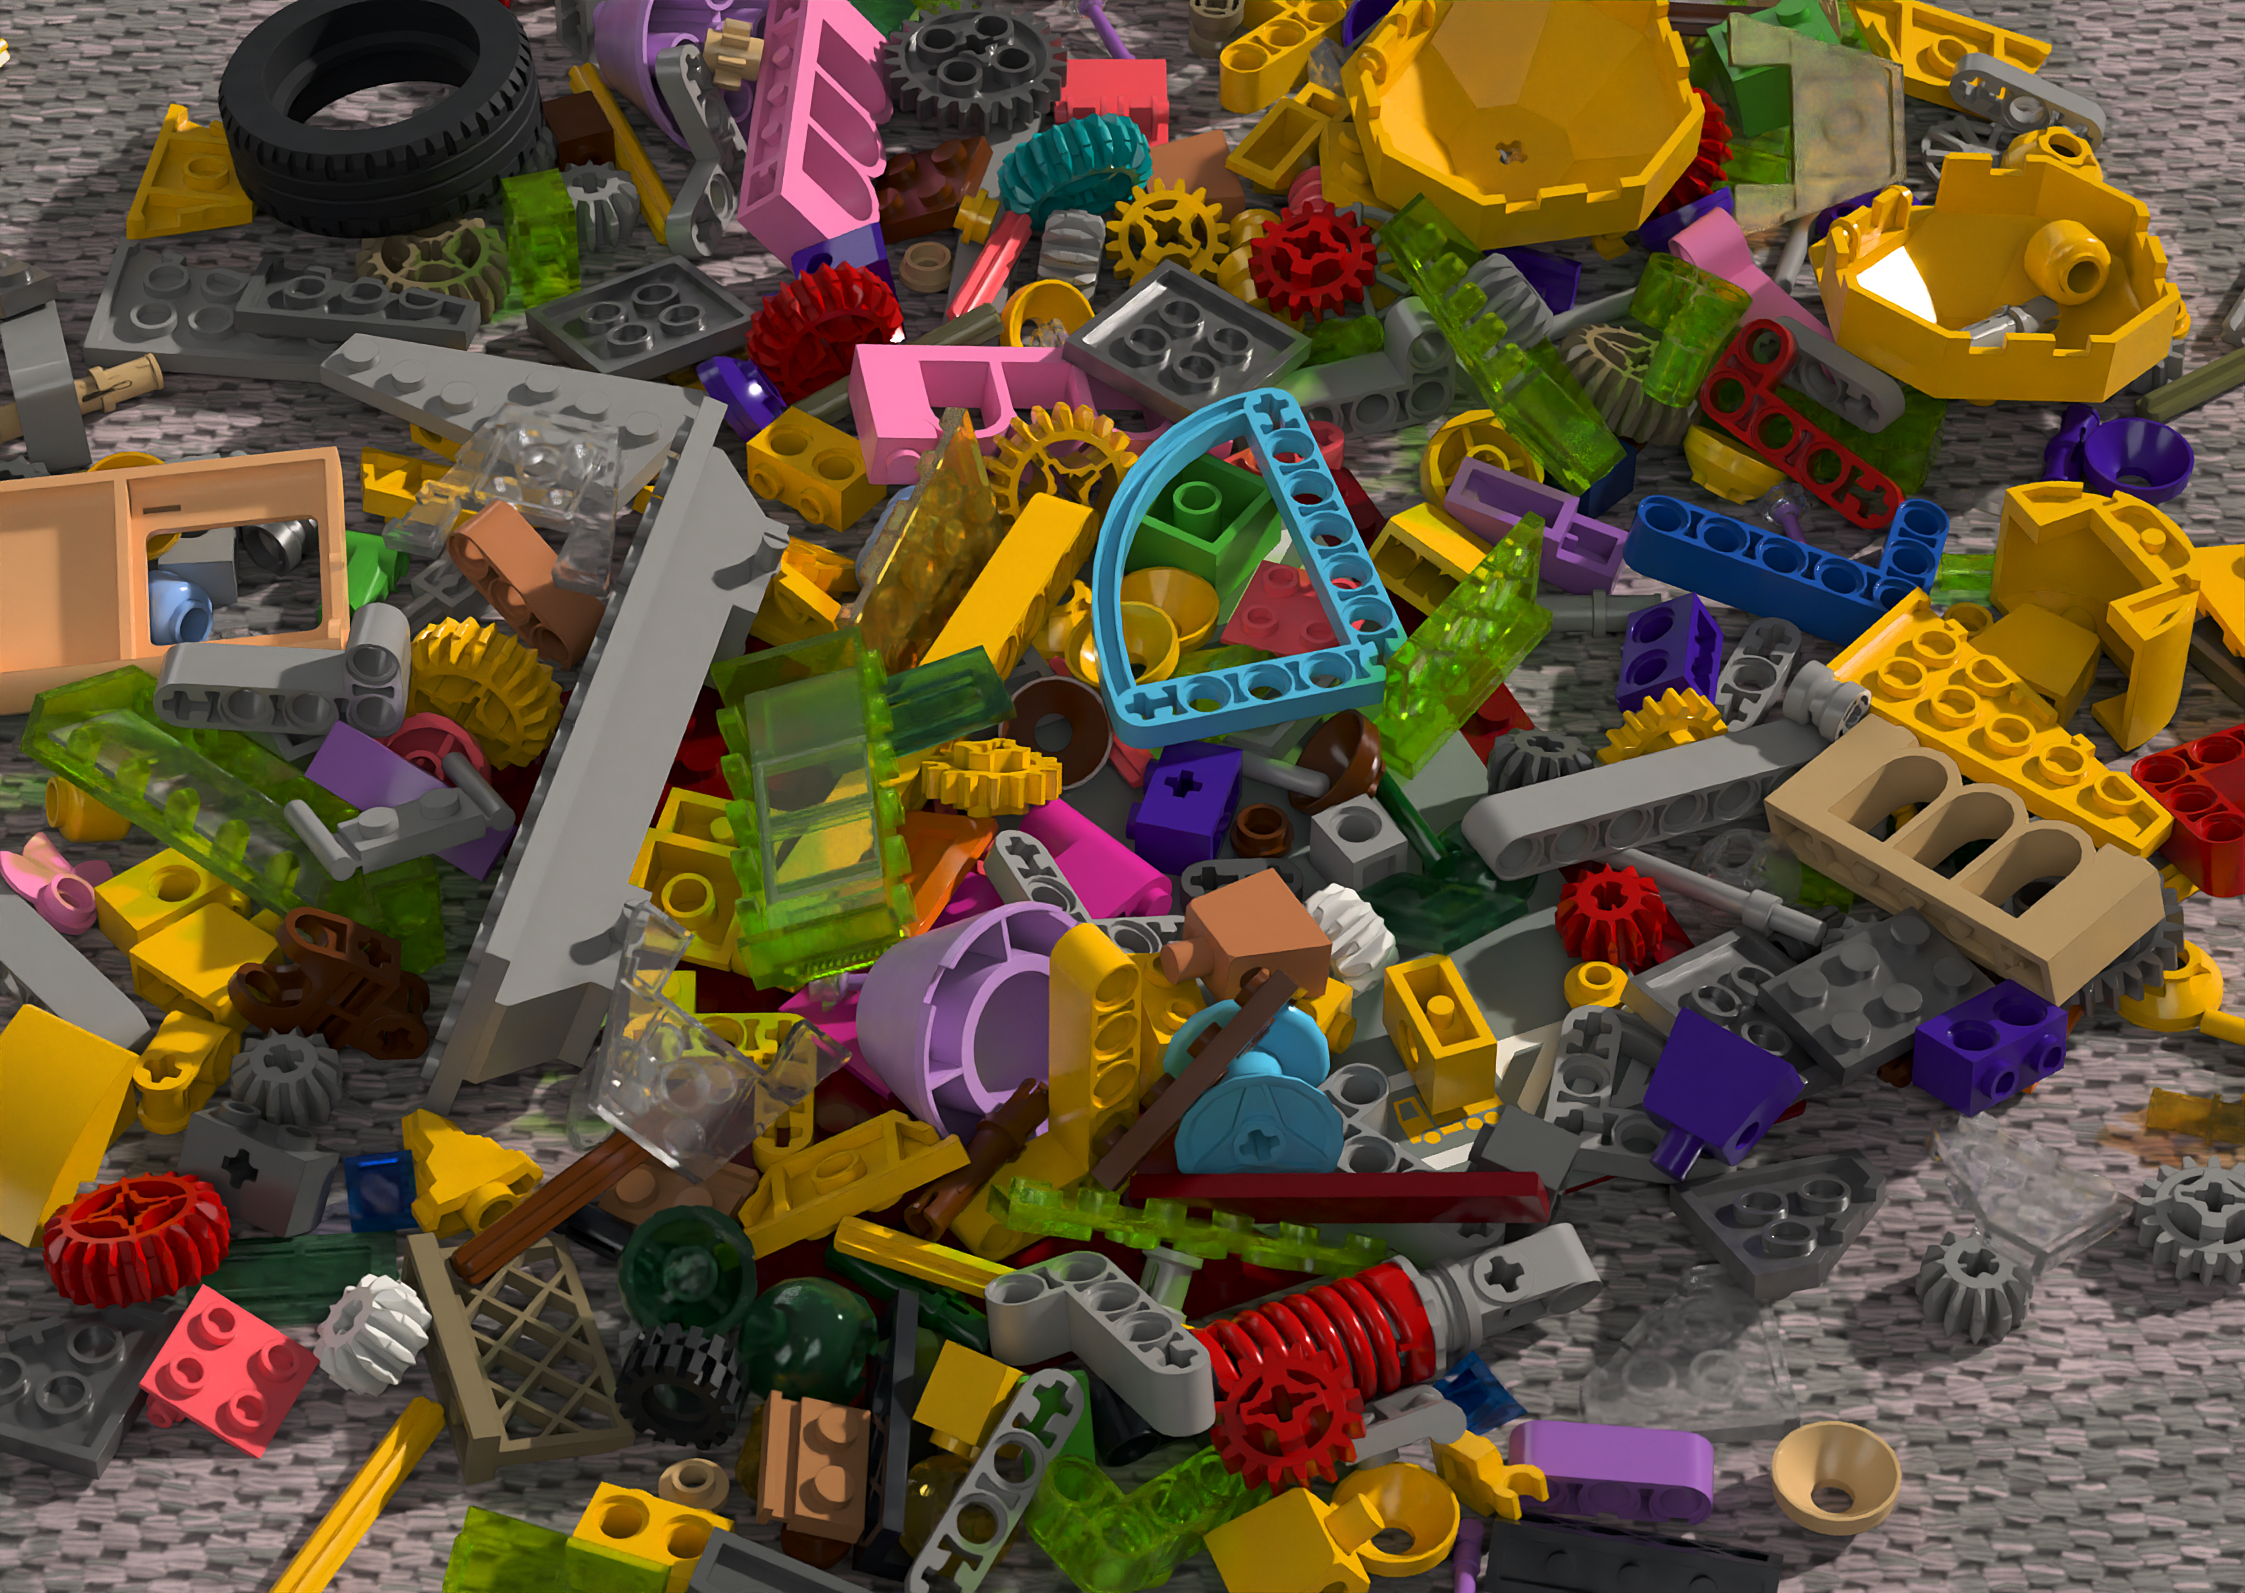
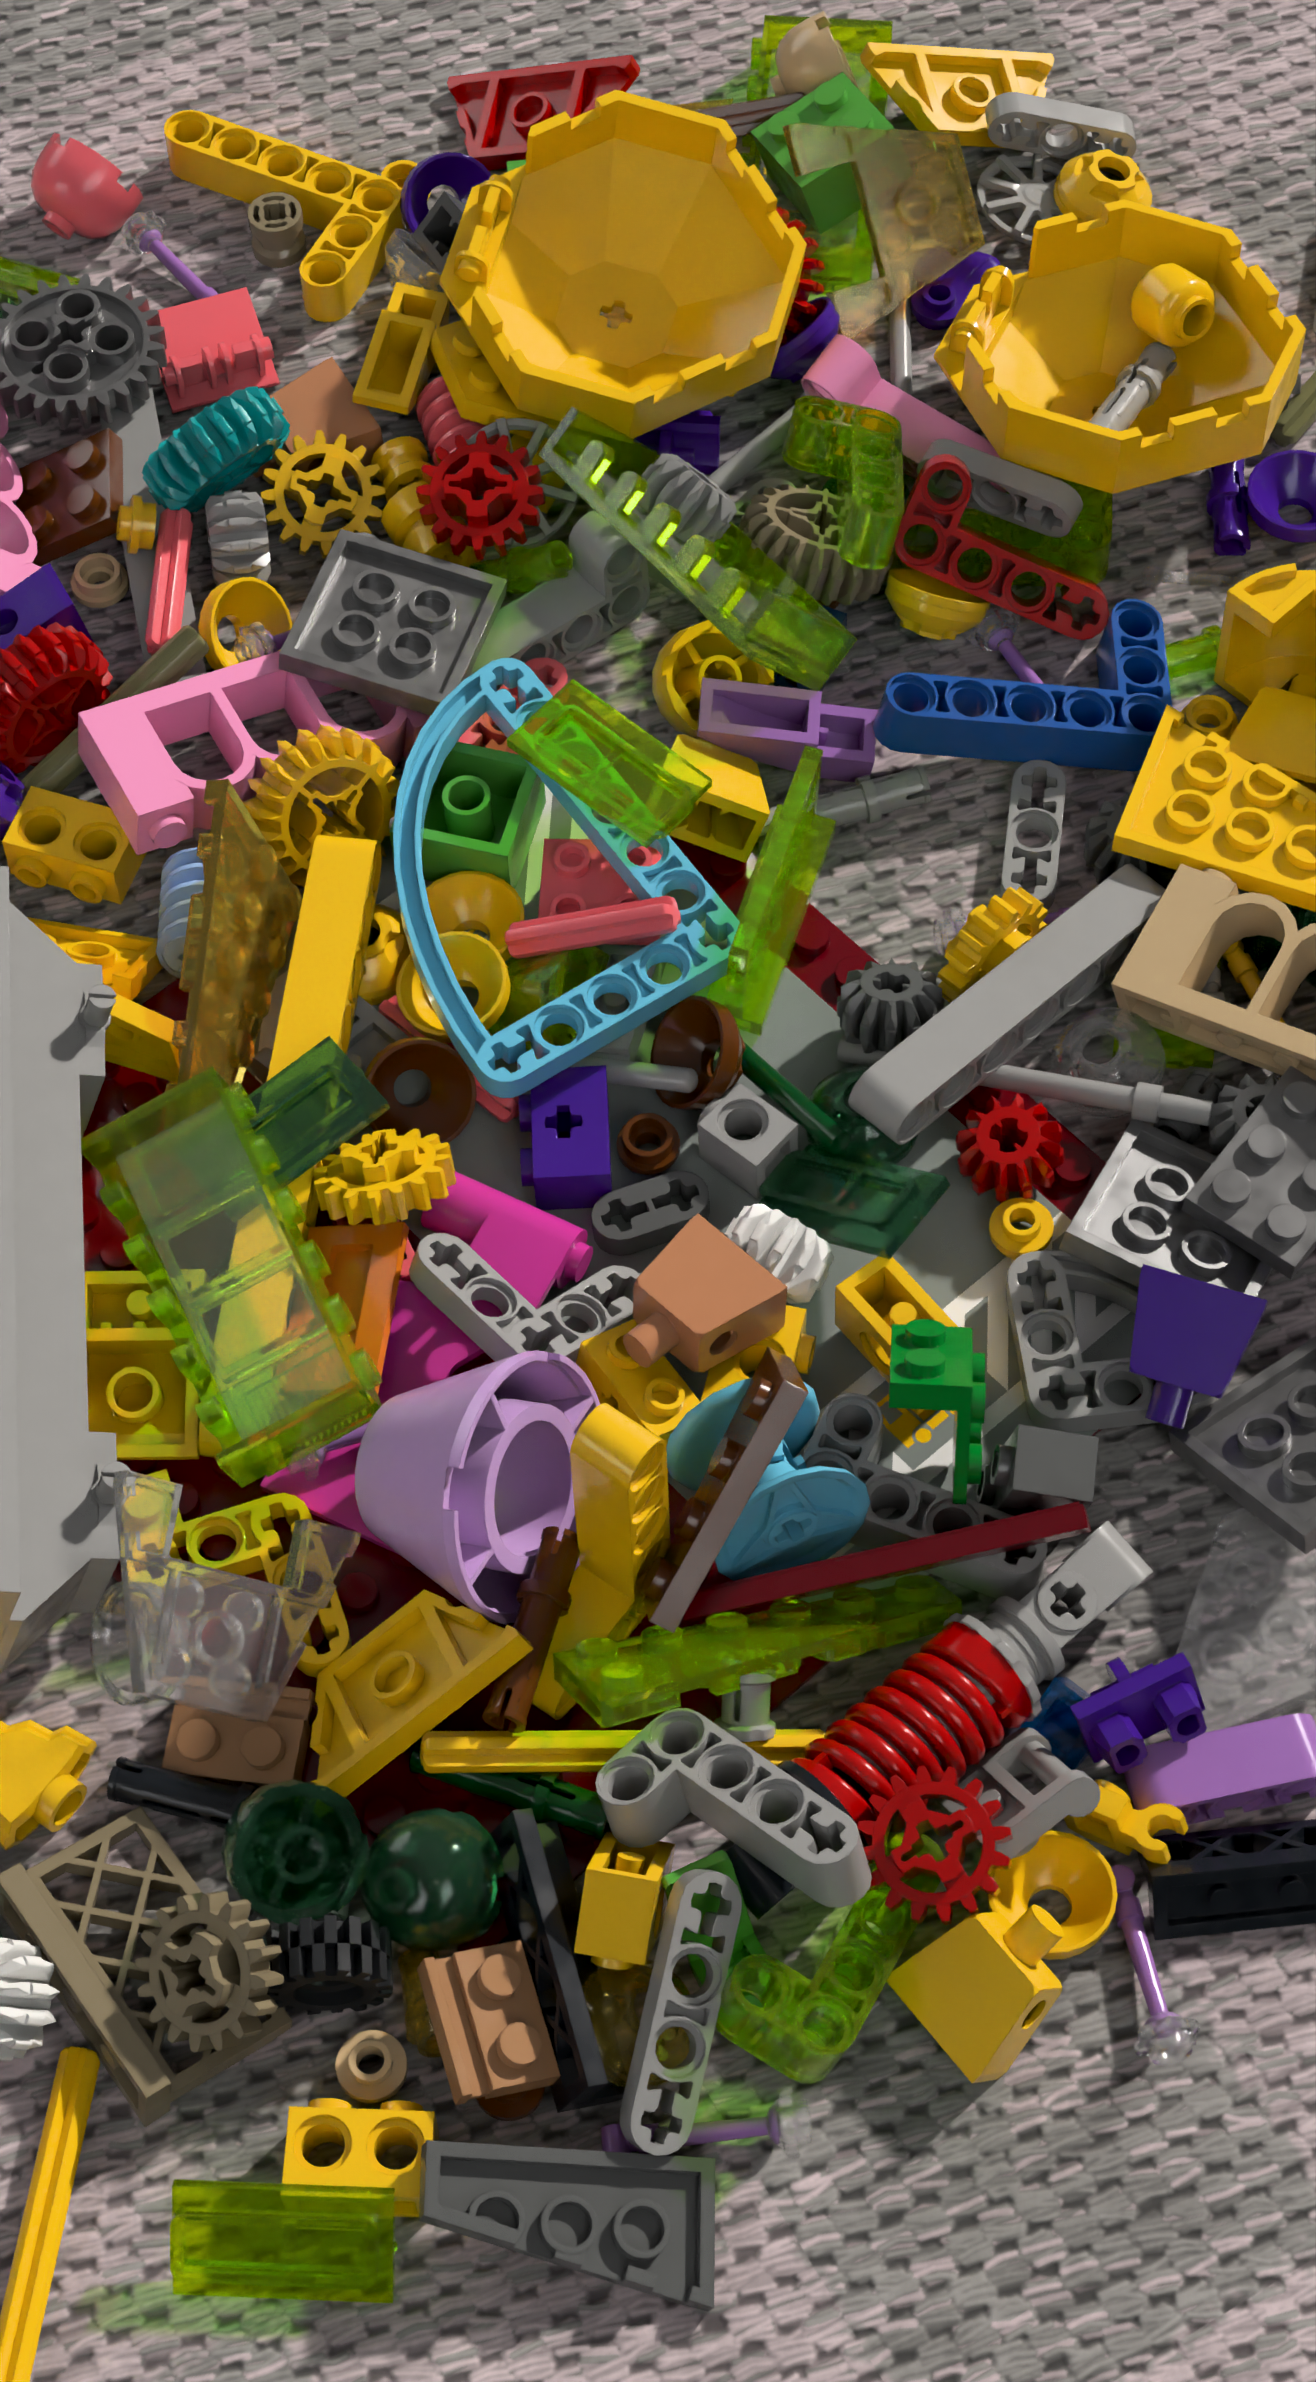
camera: 15 degrees left, 15 degrees up
reddish brown axle [451,1072,722,1286] -> none
dark purple brick [1614,591,1724,714] -> none
light grey wheel [1782,660,1872,743] -> none
none -> dark tan gear [135,1891,284,2052]
none -> coral axle [504,895,681,959]
none -> clear neon green piece [507,679,712,848]
none -> green bracket [889,1319,986,1505]
none -> dark purple hips [1070,1652,1207,1774]

